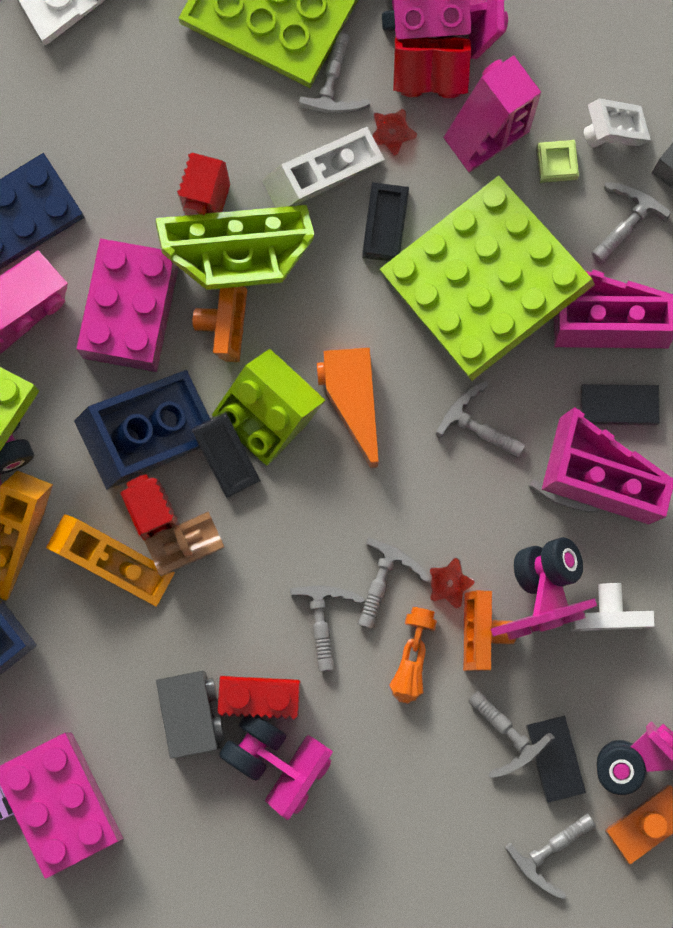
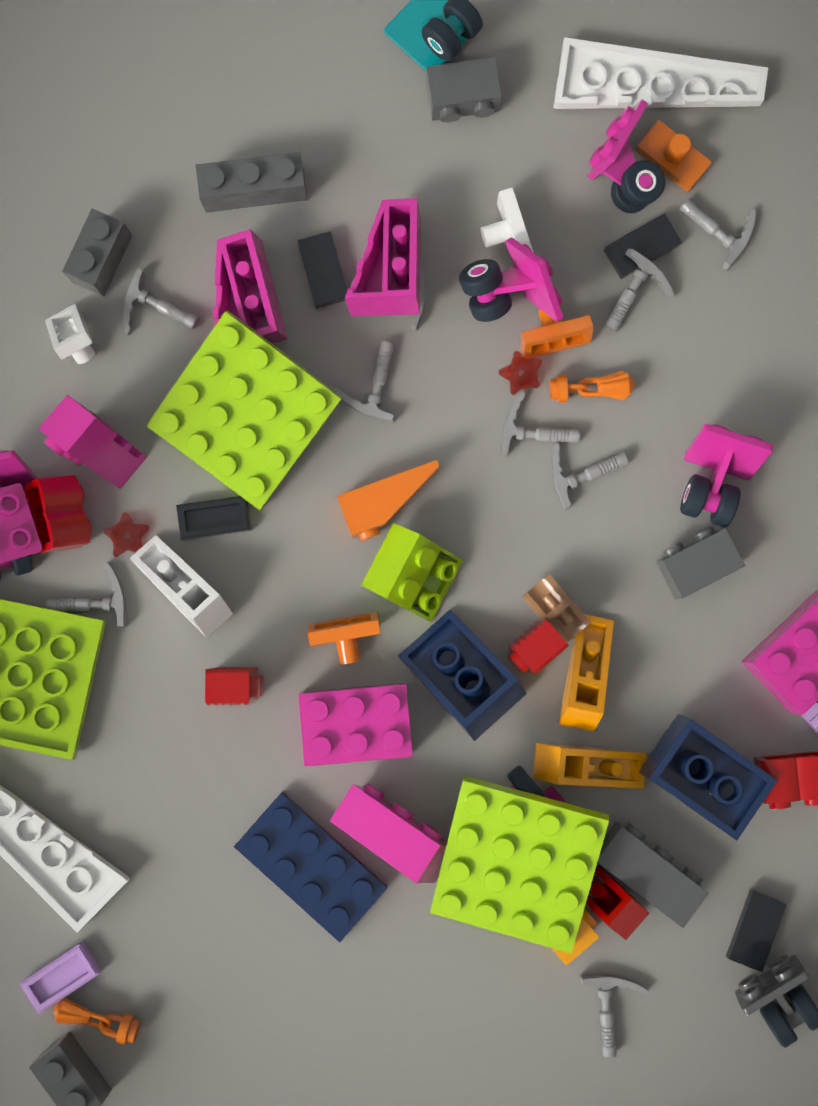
camera: 110 degrees left, 5 degrees up
lime wedge [155,205,314,290] -> none
black tile [191,412,261,498] -> none
red brick [218,676,301,720] -> none
yellowish green tile [536,140,579,183] -> none

